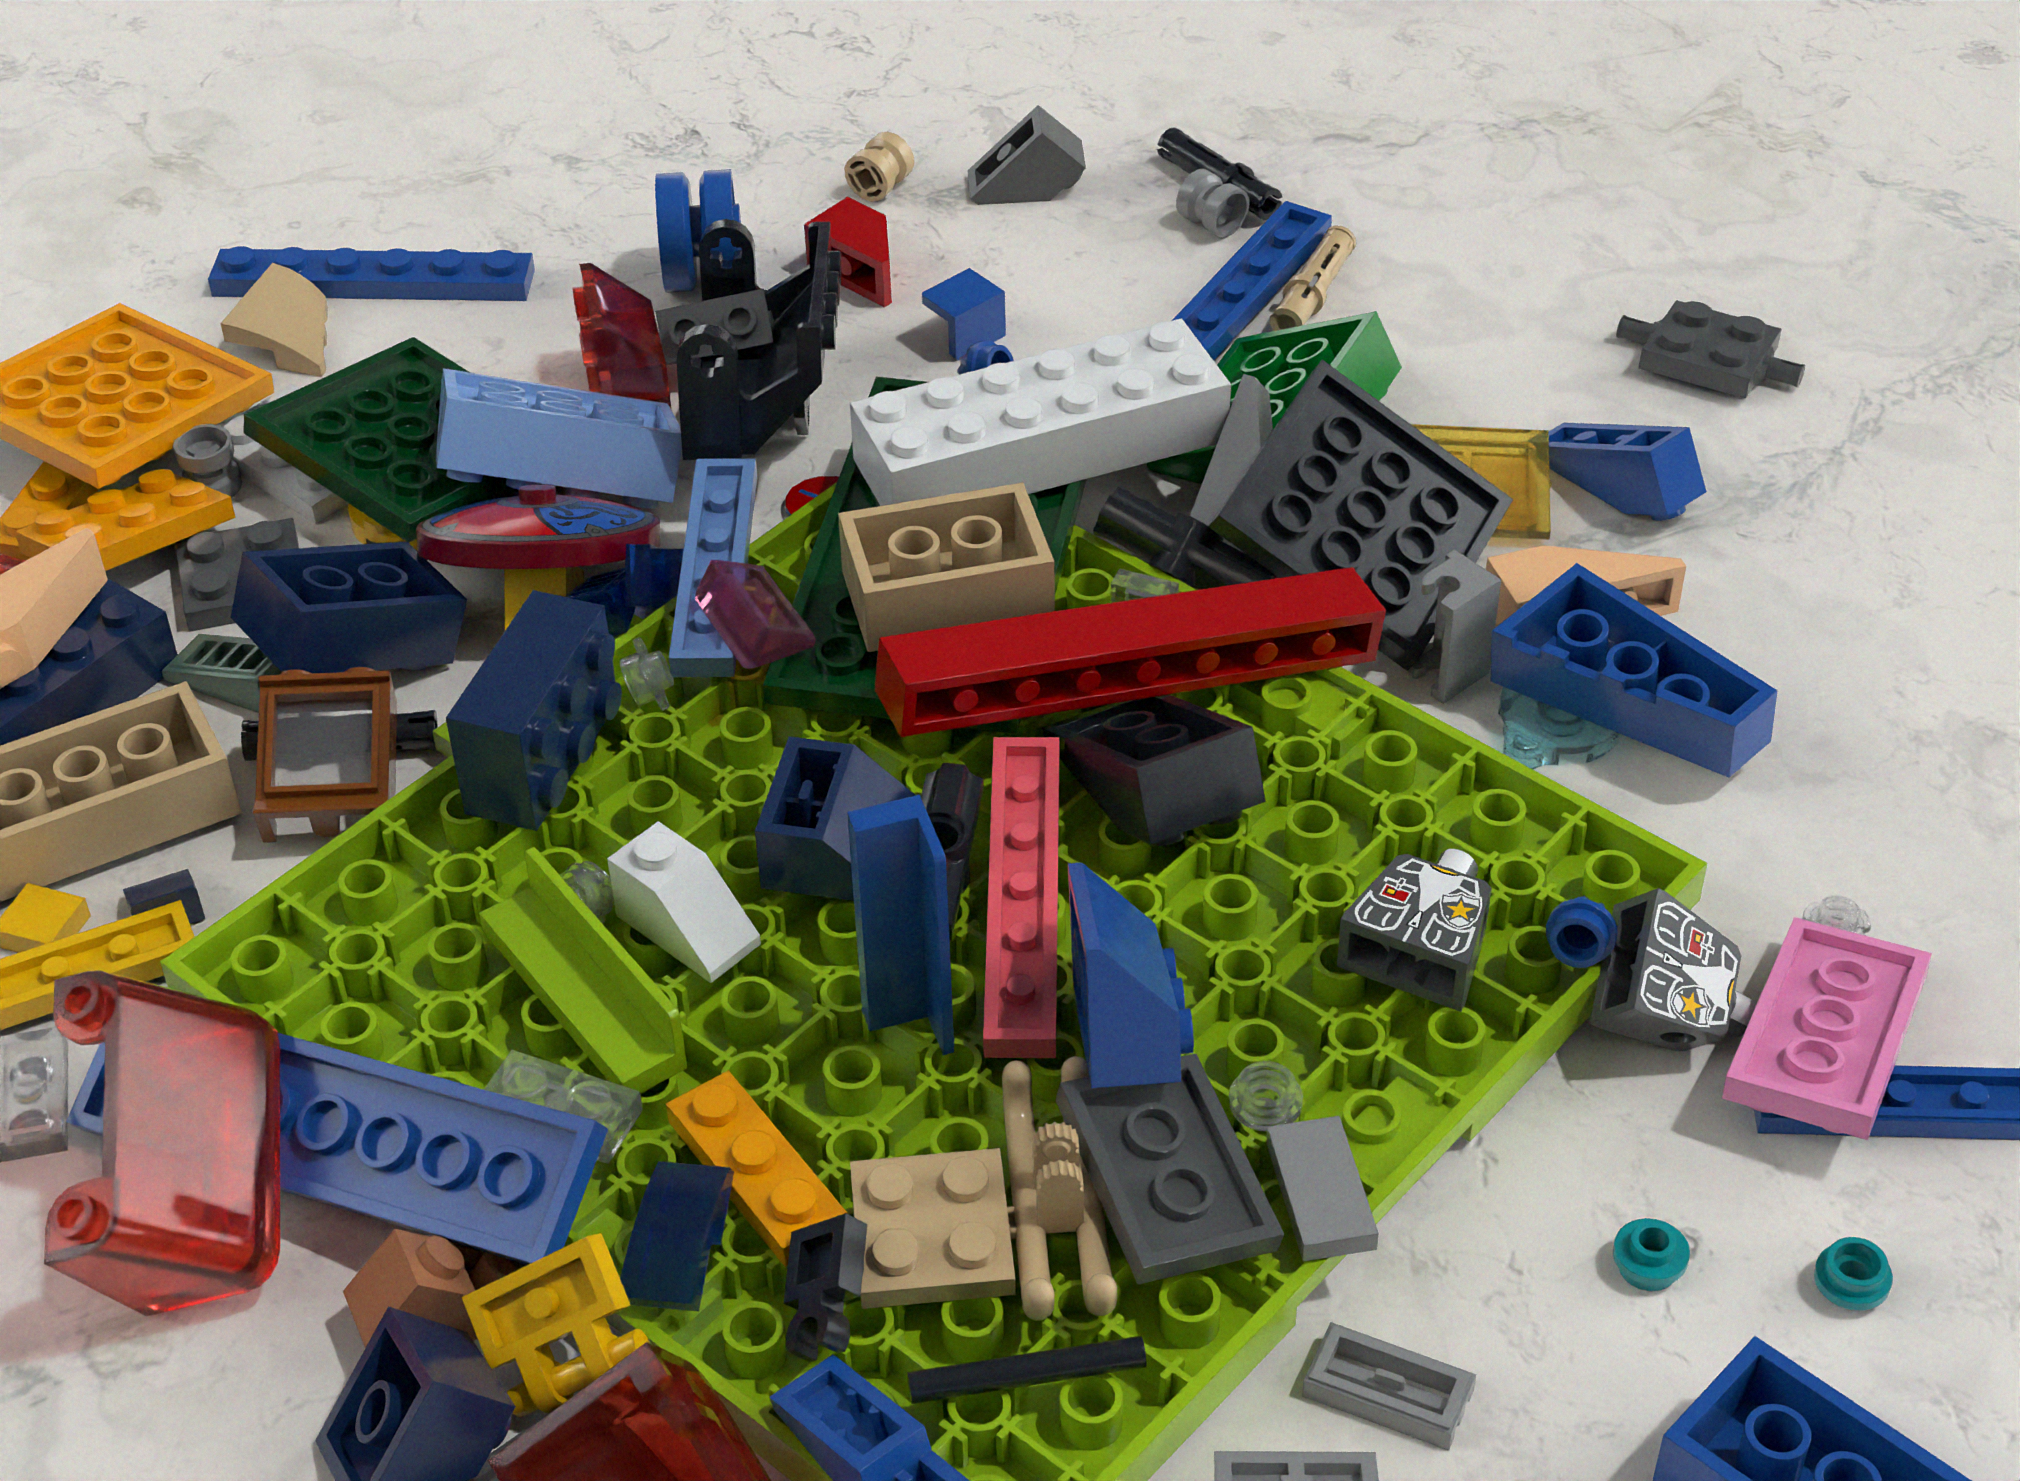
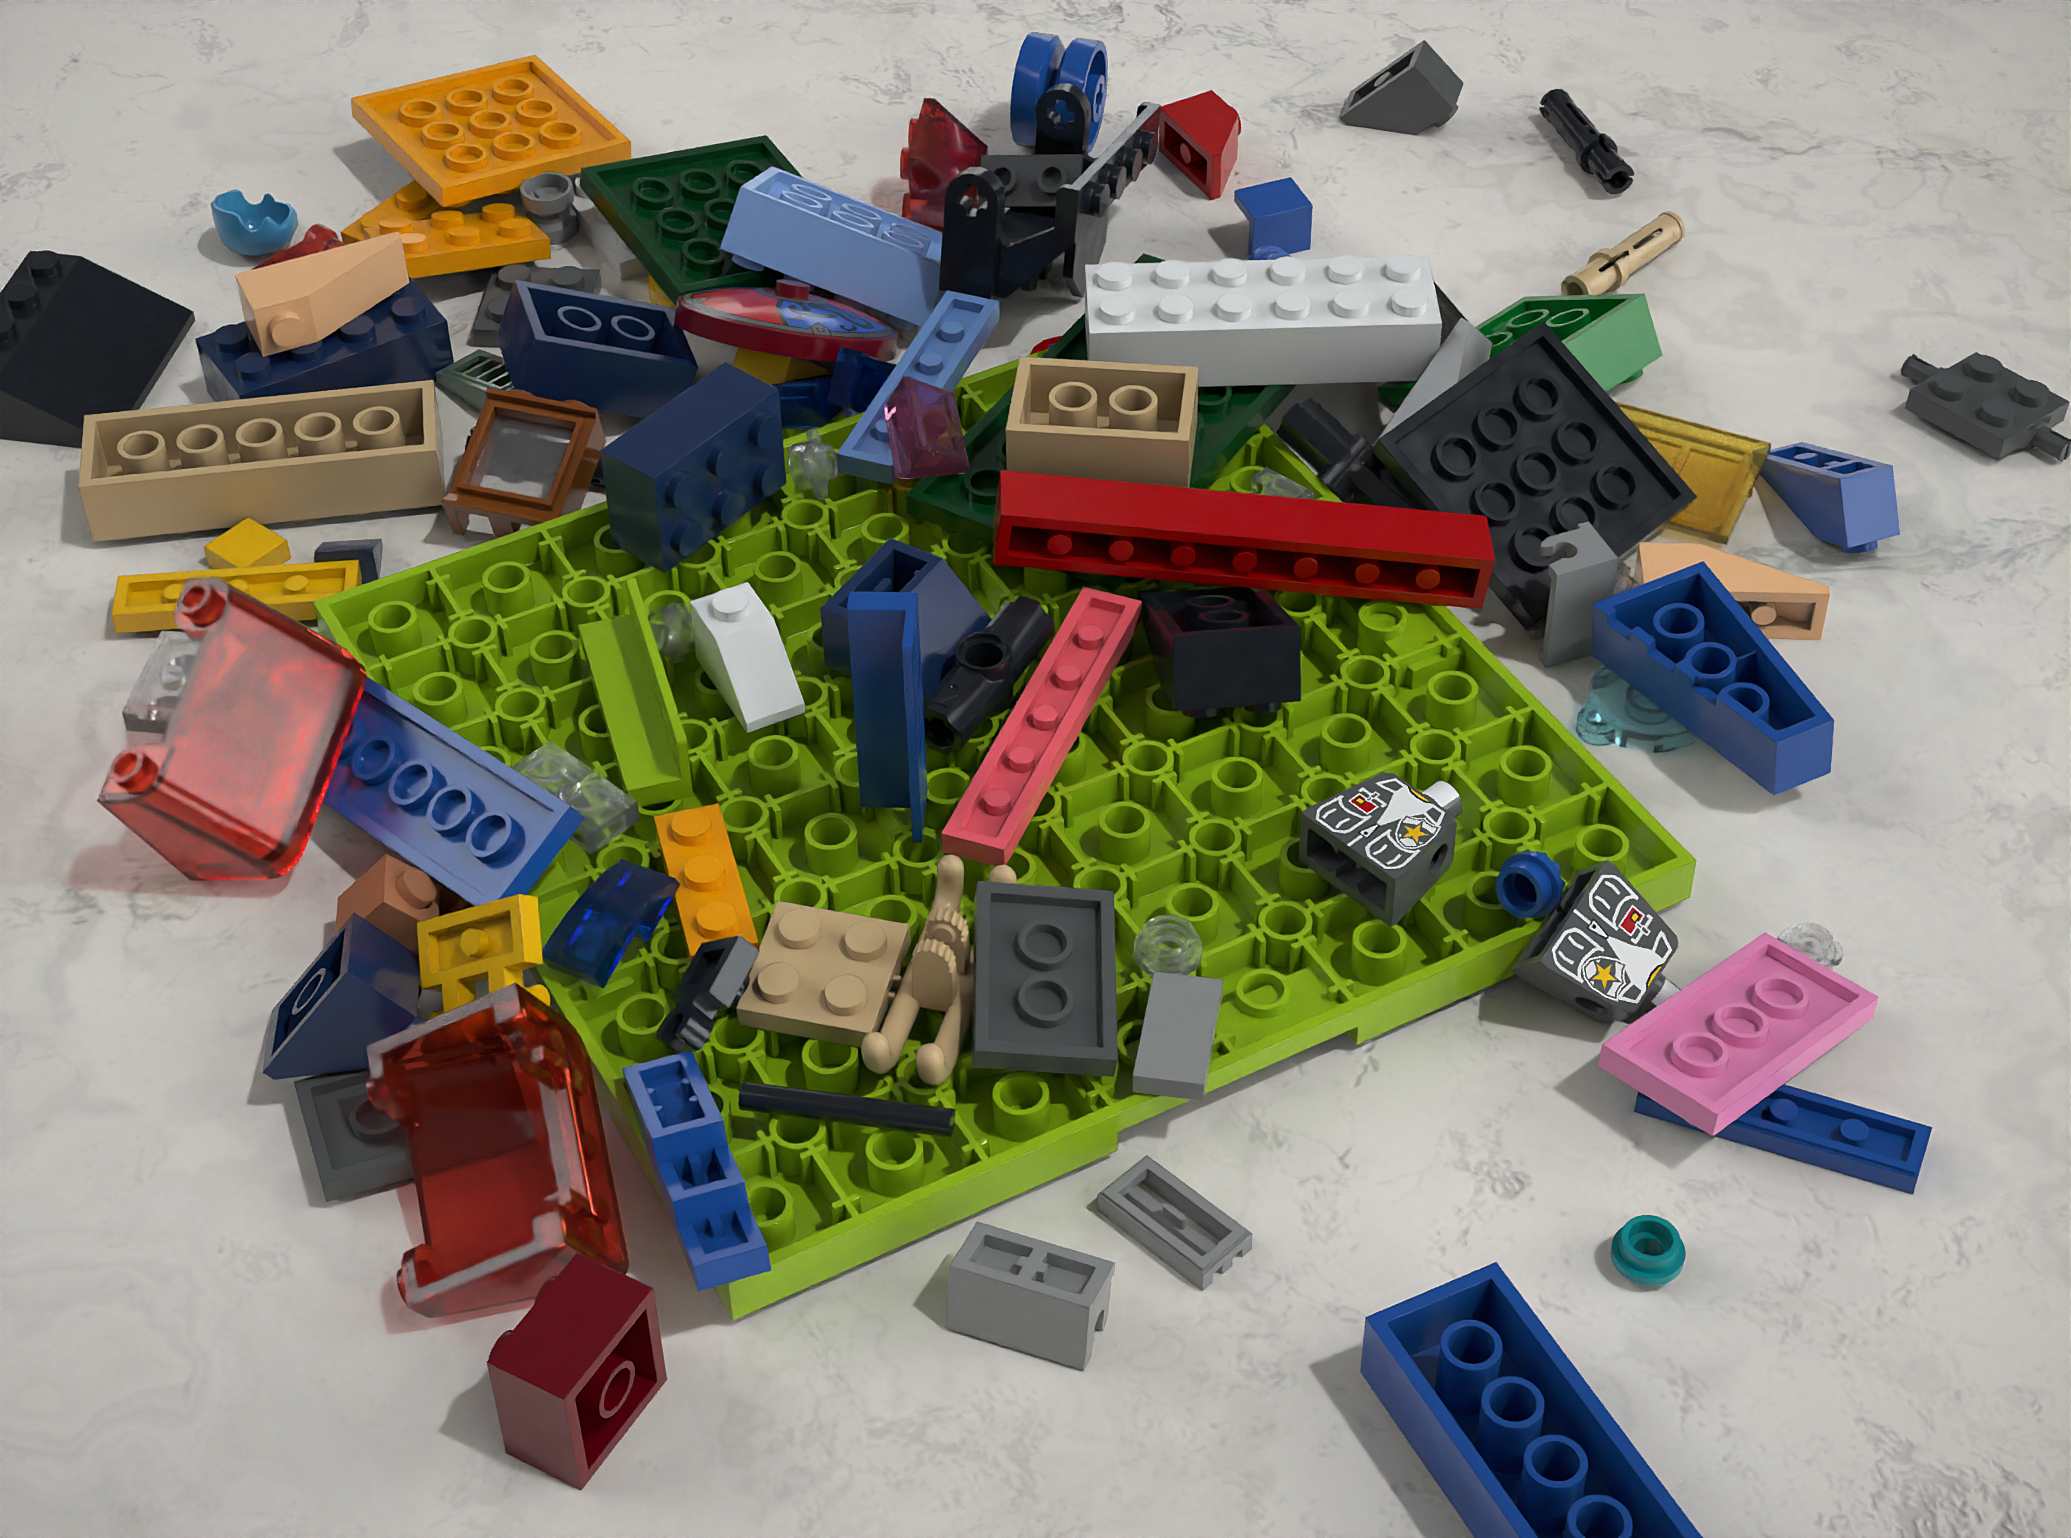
camera: 20 degrees right, 0 degrees up
blue plate [208,246,535,301] -> none
tan slope [220,263,328,377] -> none
tan wheel [844,131,914,202] -> none
blue slope [1068,863,1194,1088] -> none
blue plate [1172,201,1332,361] -> none
light grey wheel [1176,169,1249,238] -> none
teal plate [1613,1218,1690,1291] -> none

